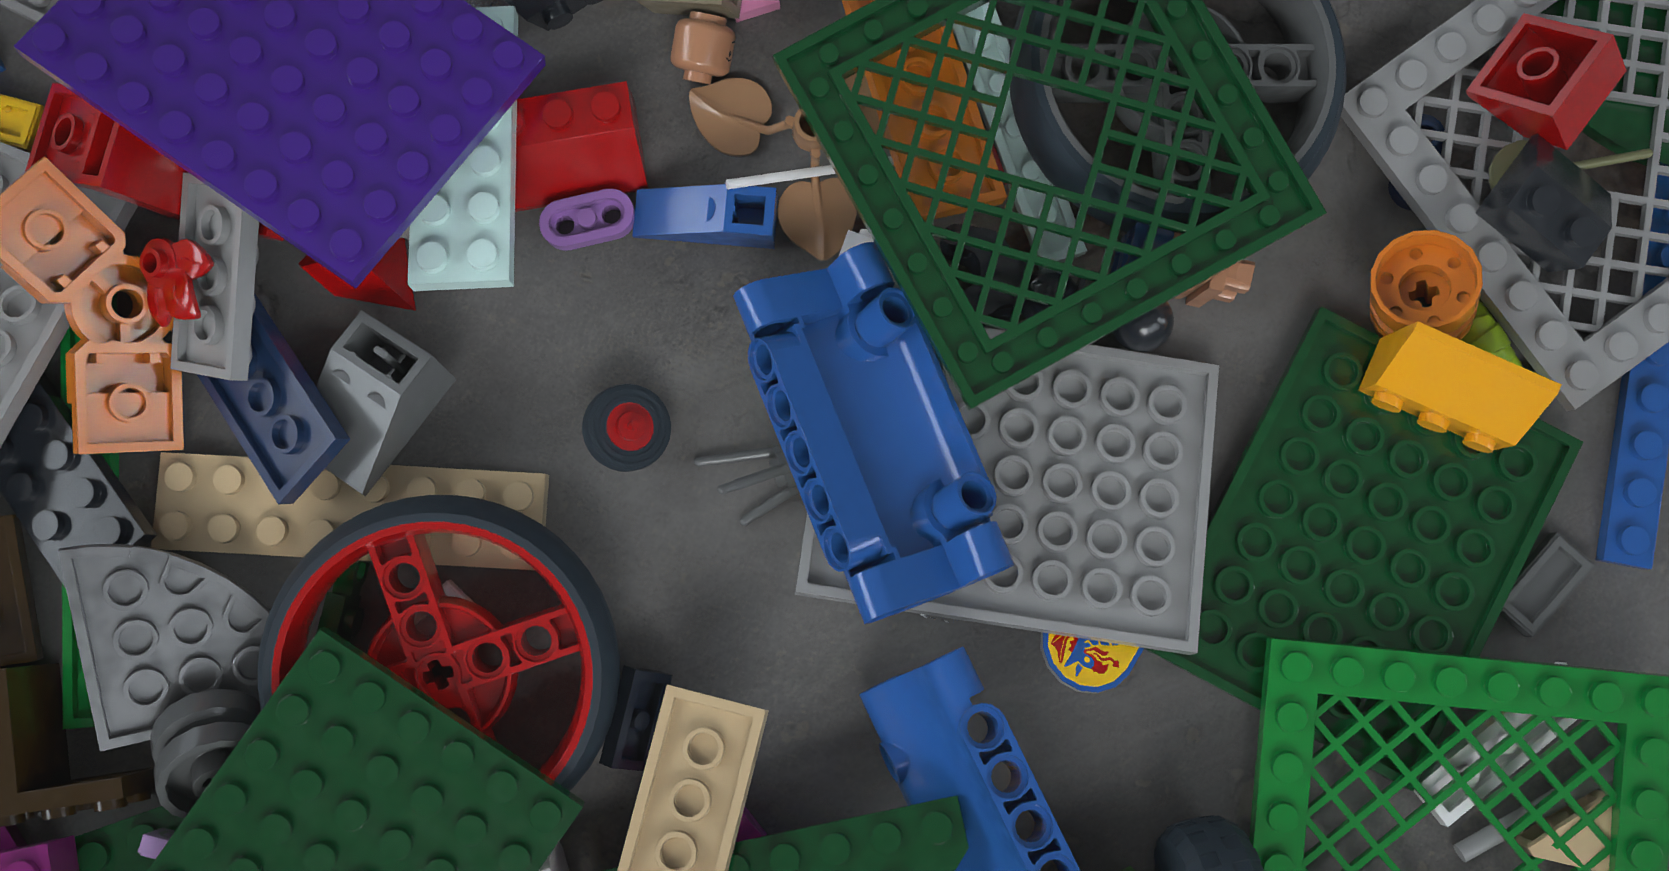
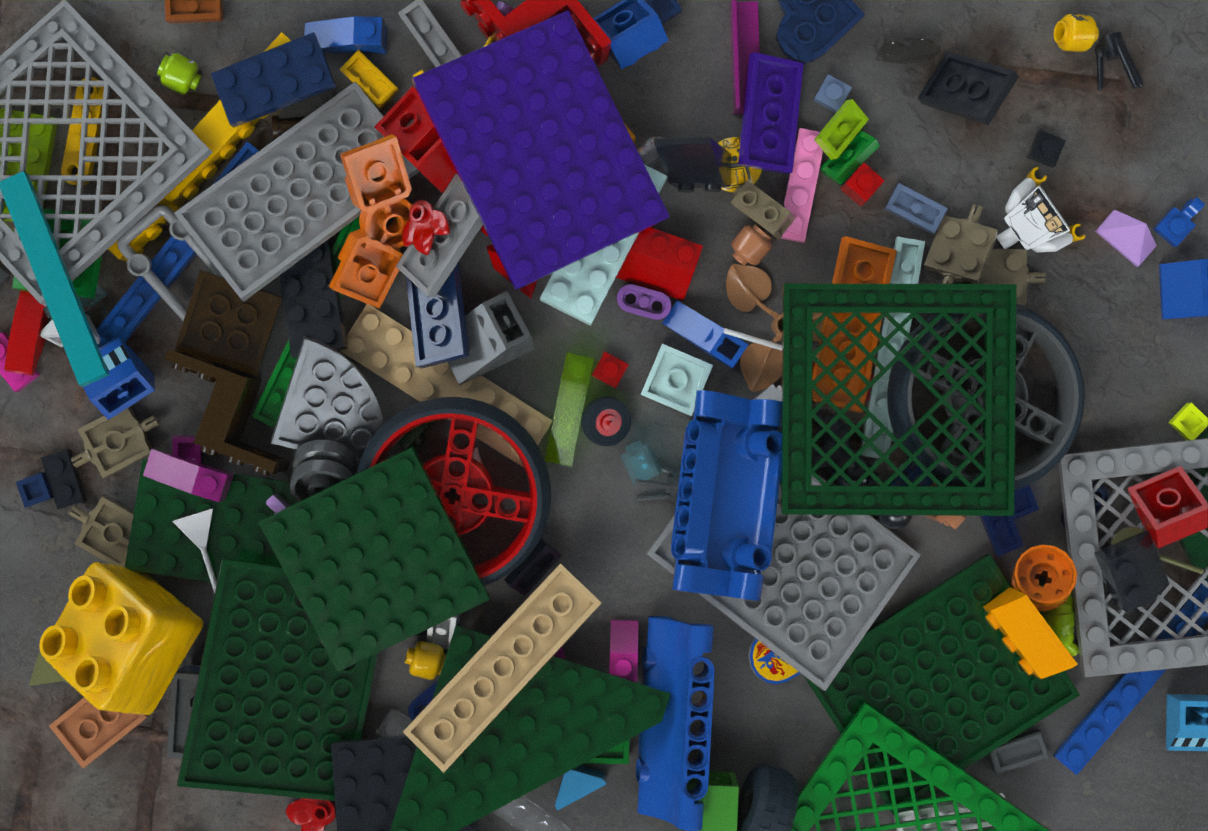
camera: 25 degrees right, 5 degrees up
none -> clear neon green slope [545,353,595,467]
none -> red plate [591,352,629,389]
none -> dark pink slope [609,620,638,681]
none -> clear light blue brick [620,440,662,486]
none -> light aqua plate [641,344,713,416]
none -> clear blue plate [979,485,1040,557]

